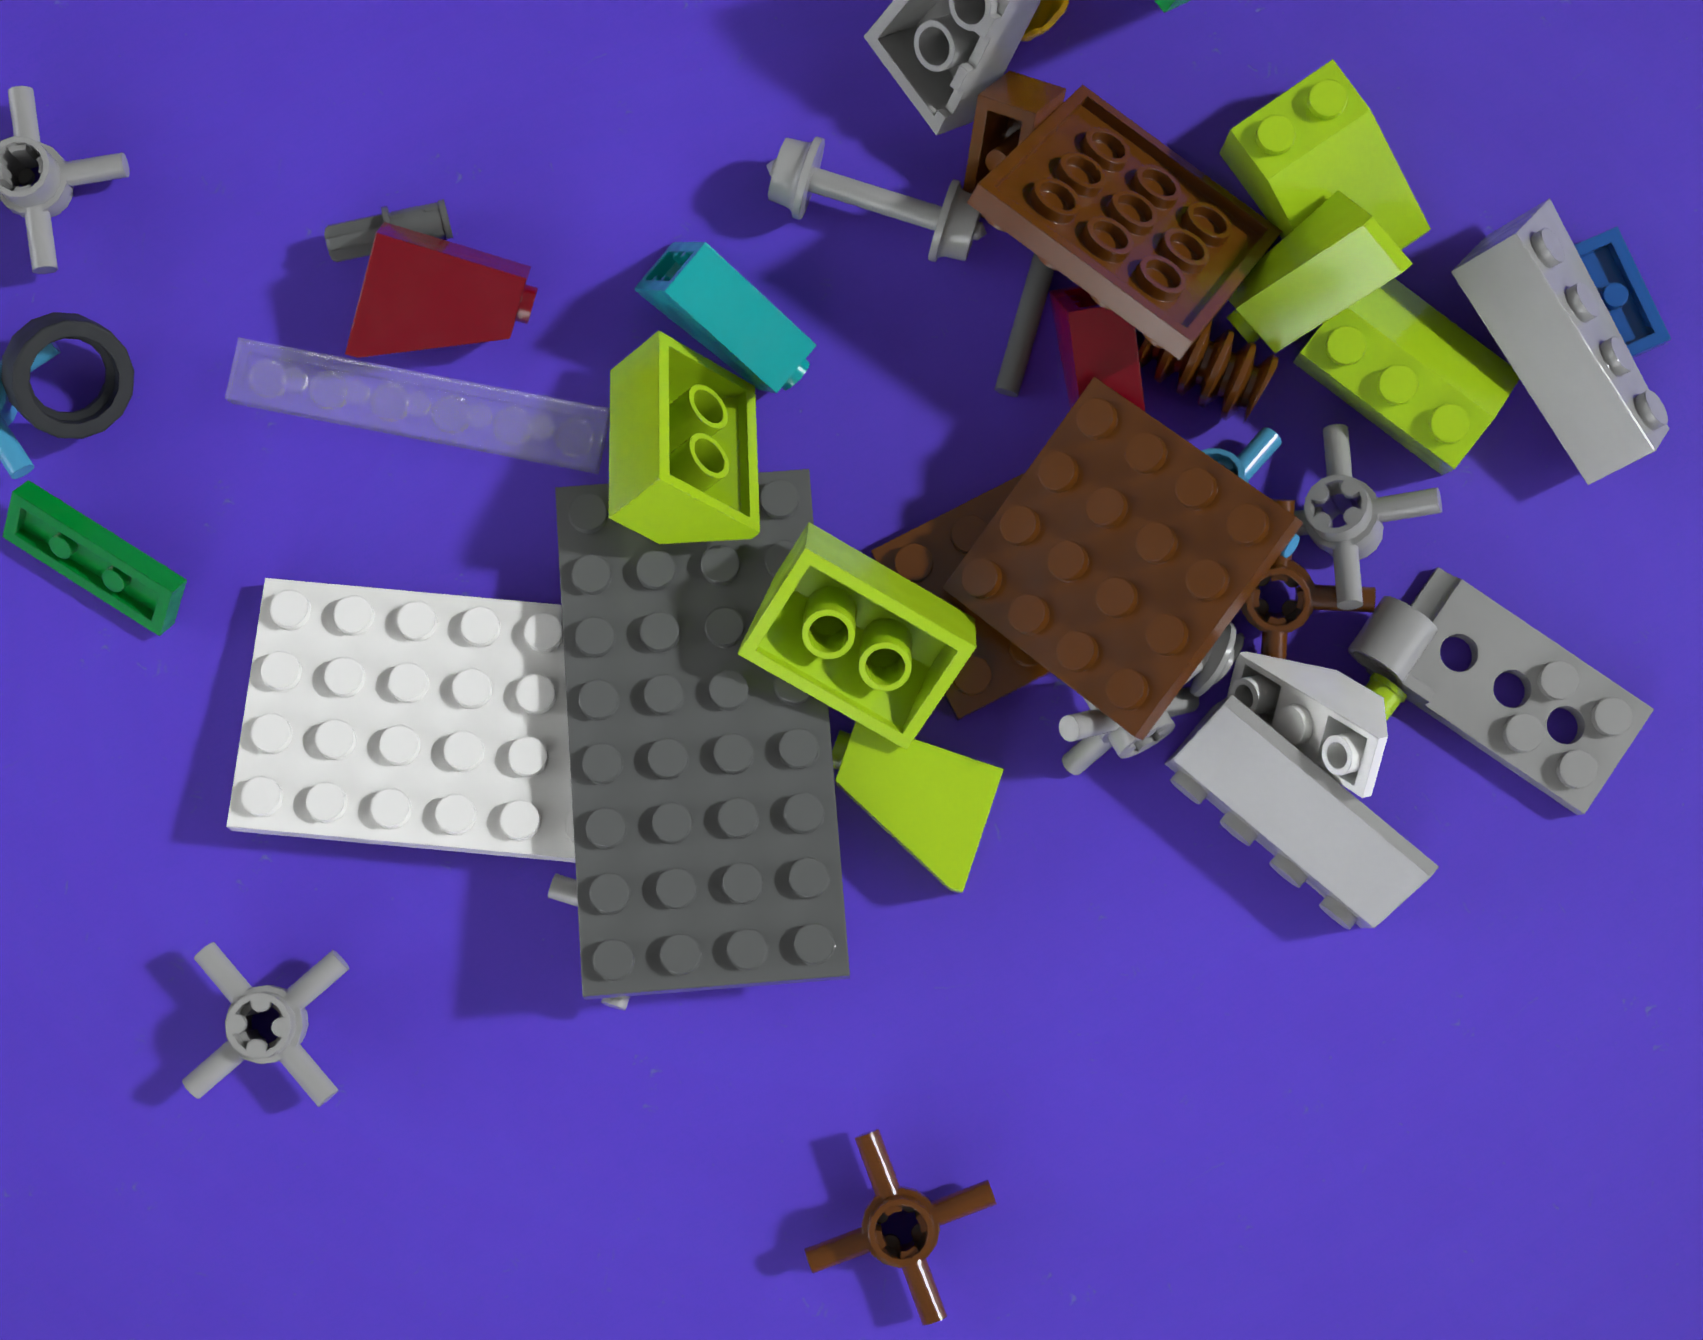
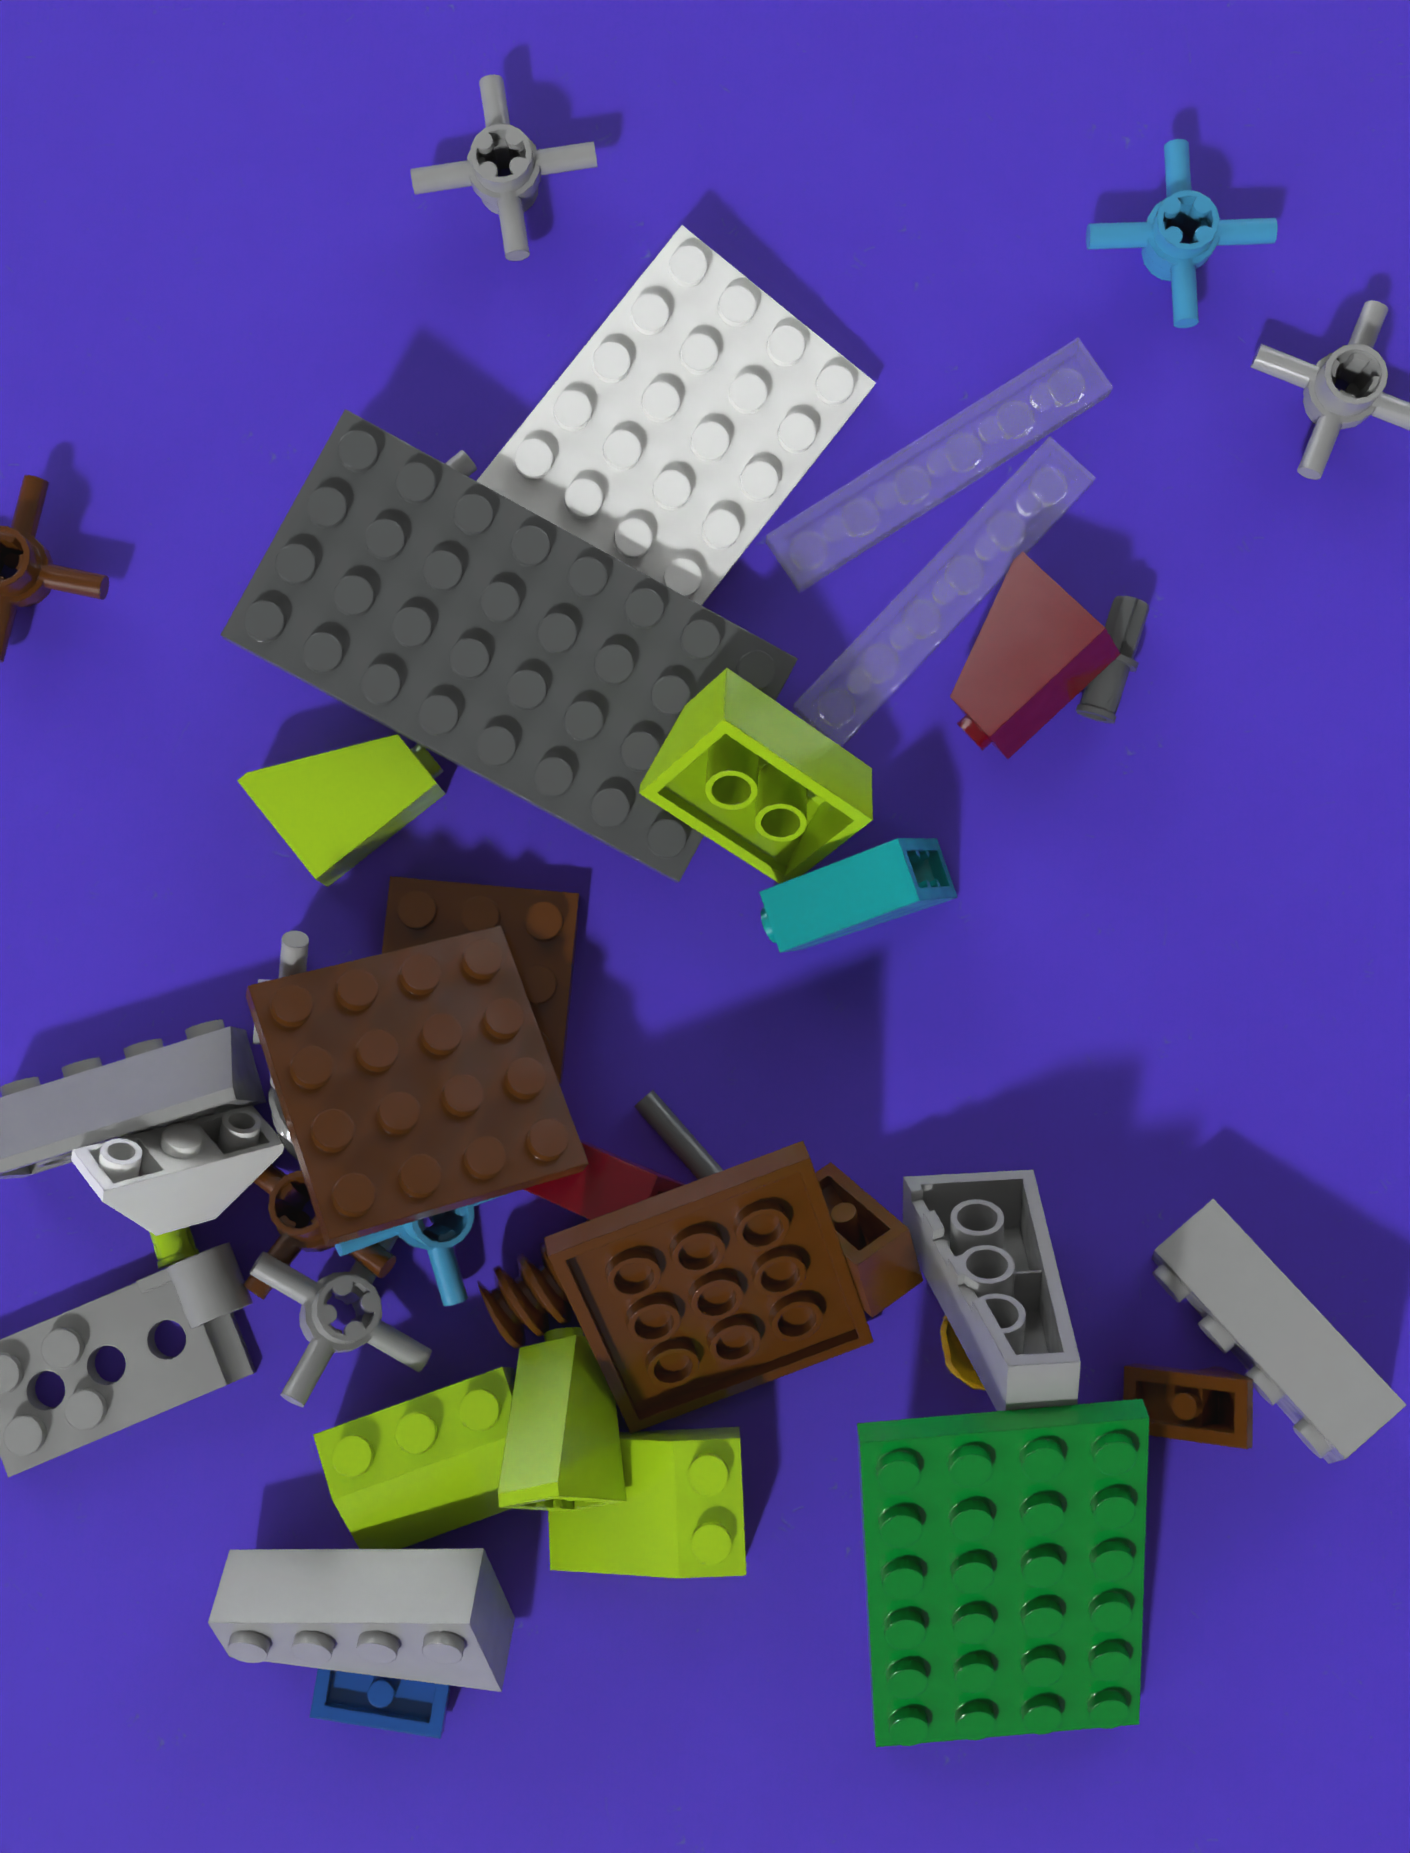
camera: 125 degrees right, 0 degrees up
black tyre [1,312,134,439] -> none
green plate [2,480,187,636] -> none
lime slope [738,522,977,750] -> none
light grey piece [766,136,987,262] -> none
none -> clear plate [766,337,1113,593]

